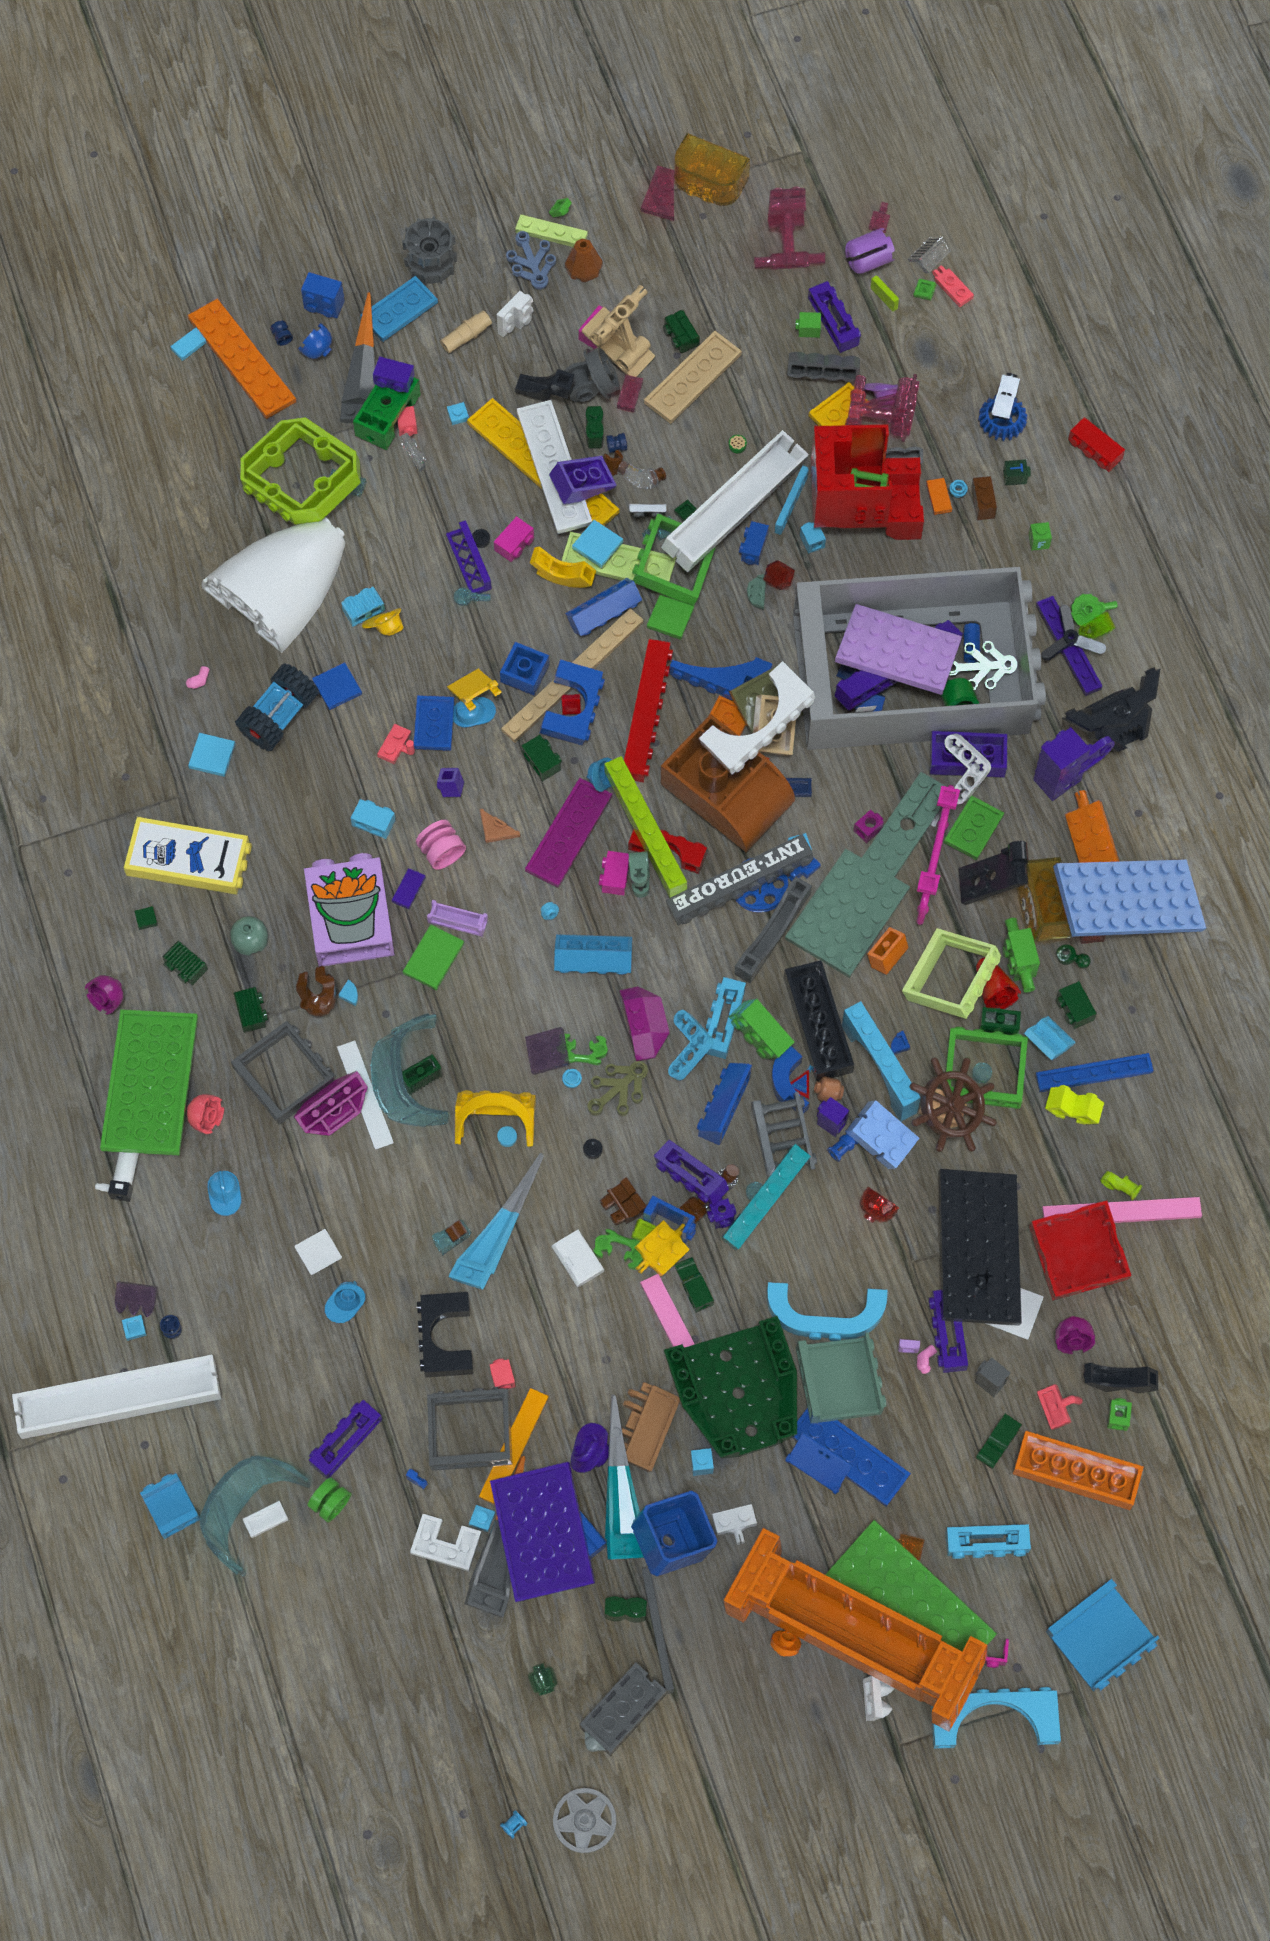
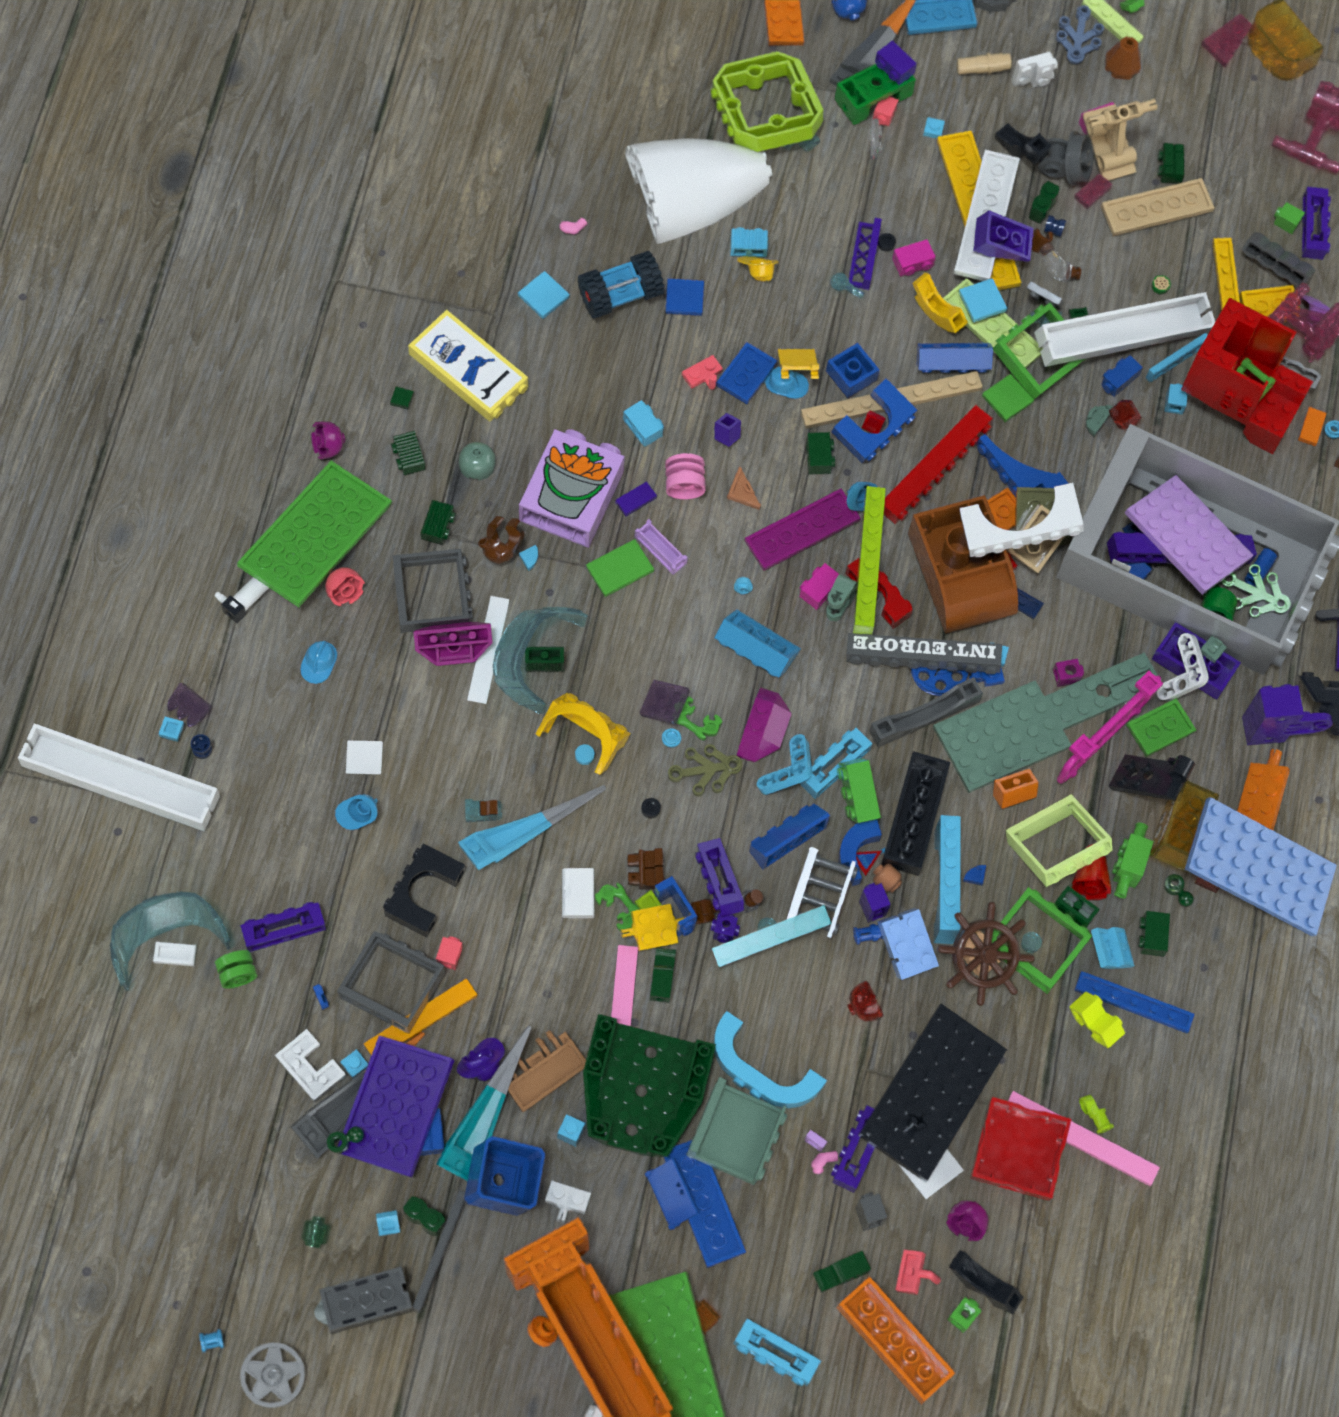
camera: 25 degrees right, 0 degrees up
dark azure panel [140,1473,201,1539] -> none
none -> dark green plate [327,1126,364,1154]
none -> medium azure plate [376,1210,400,1236]
none -> sand green tile [1200,636,1227,663]
none -> yellow plate [1212,238,1240,311]

